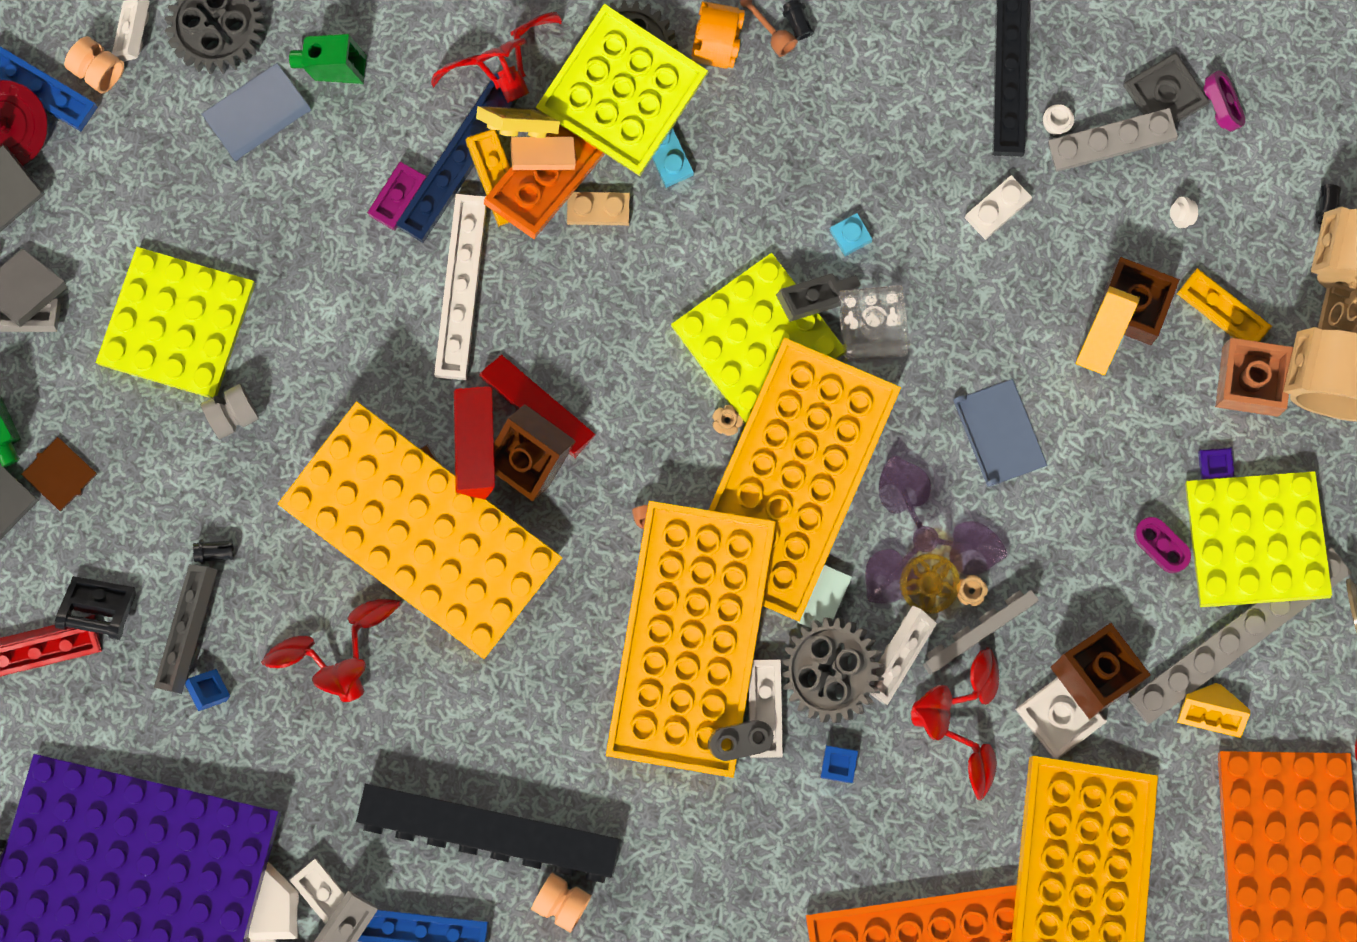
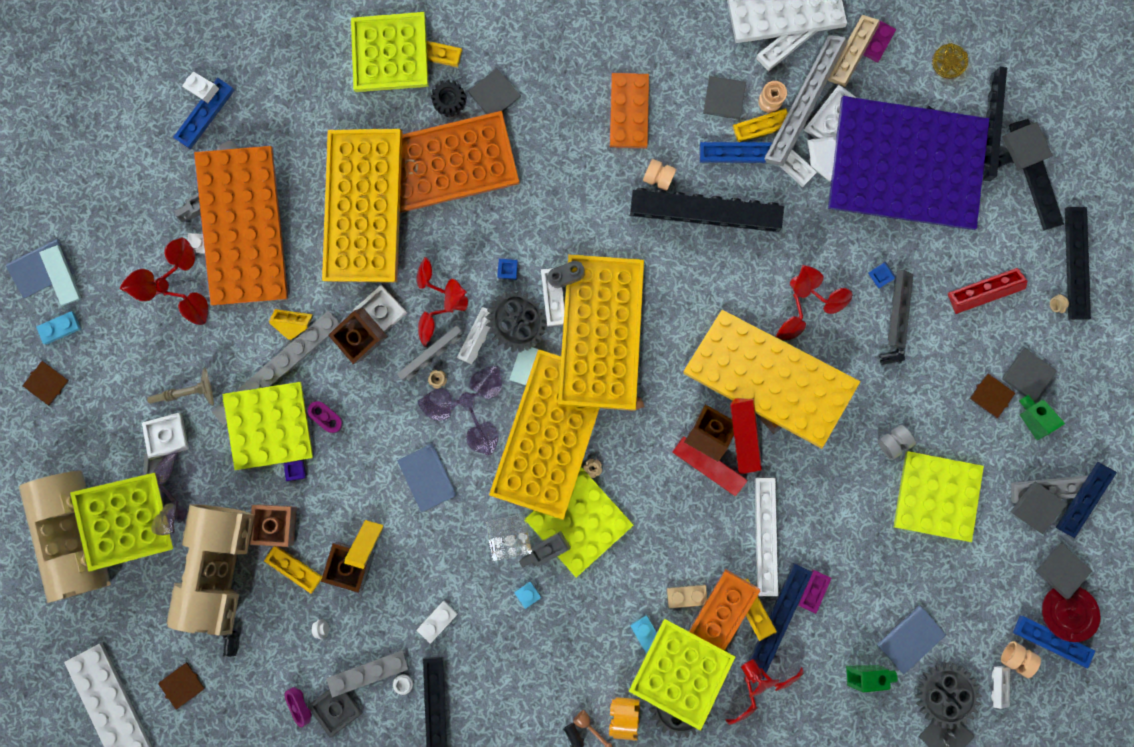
camera: 170 degrees right, 5 degrees up
black plate [55,576,136,640] -> none
light yellow plate [476,106,560,138] -> none
light nougat tile [510,137,576,170] -> none
clear yellow wheel [900,553,960,614] -> none

